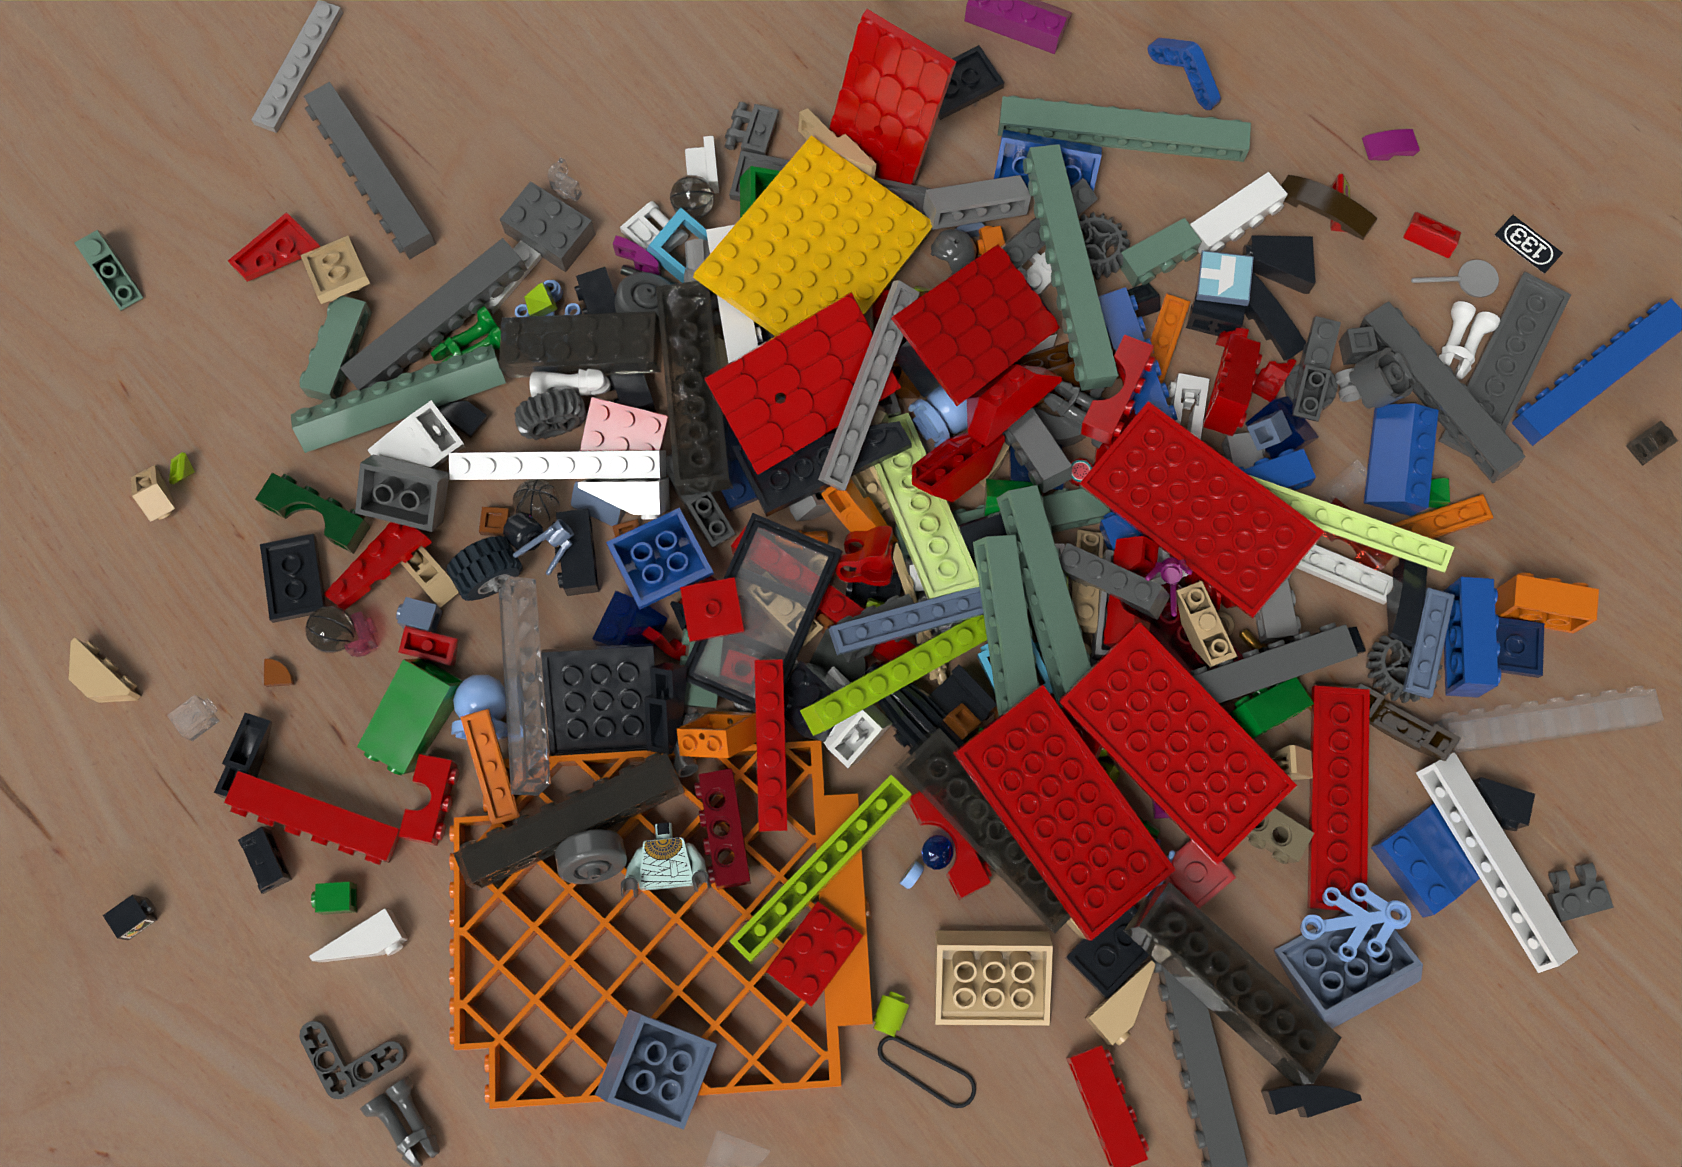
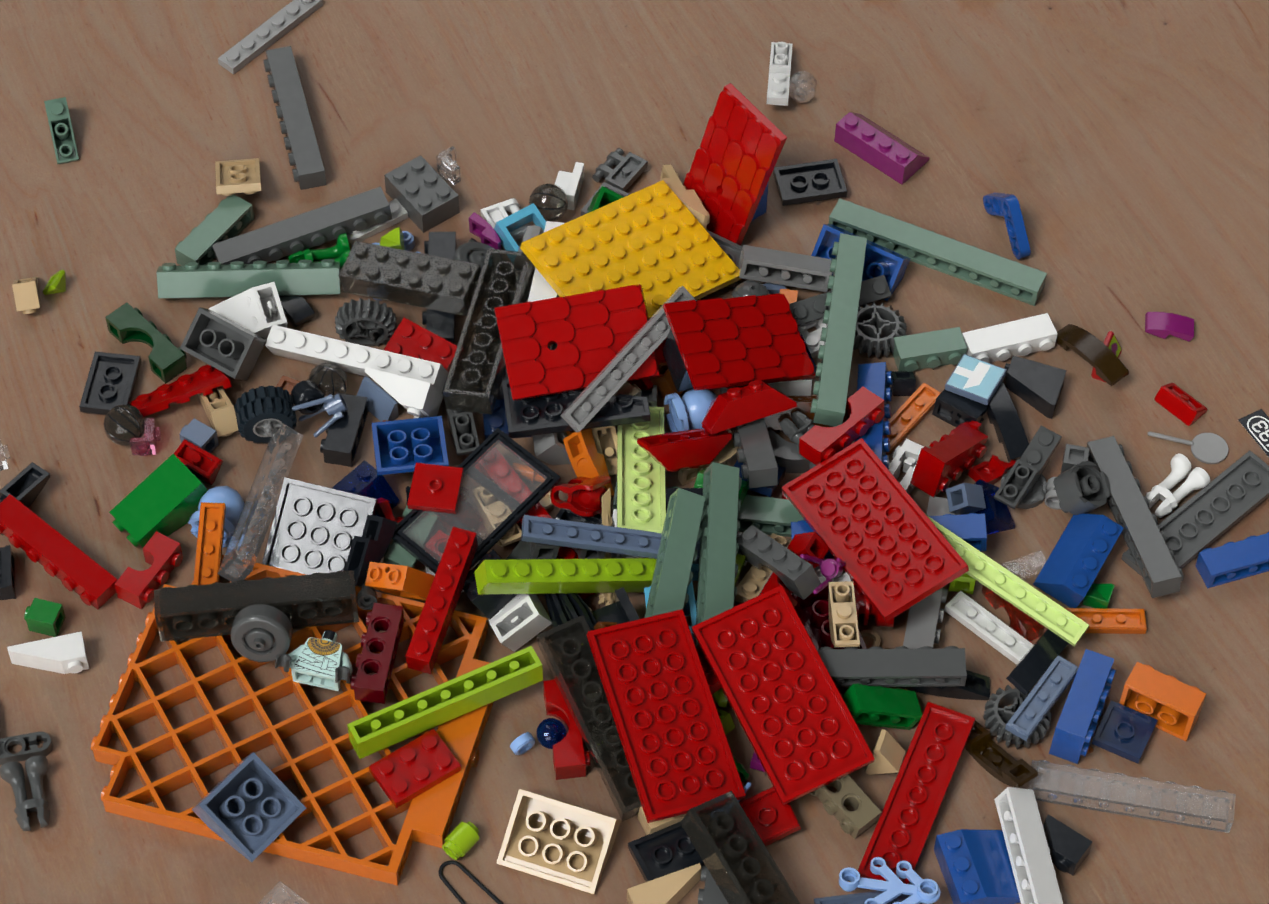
camera: 20 degrees right, 20 degrees down
red wing [228,212,320,282] -> none
dark orange tile [264,659,294,687] -> none
white piece [530,368,611,397] -> none

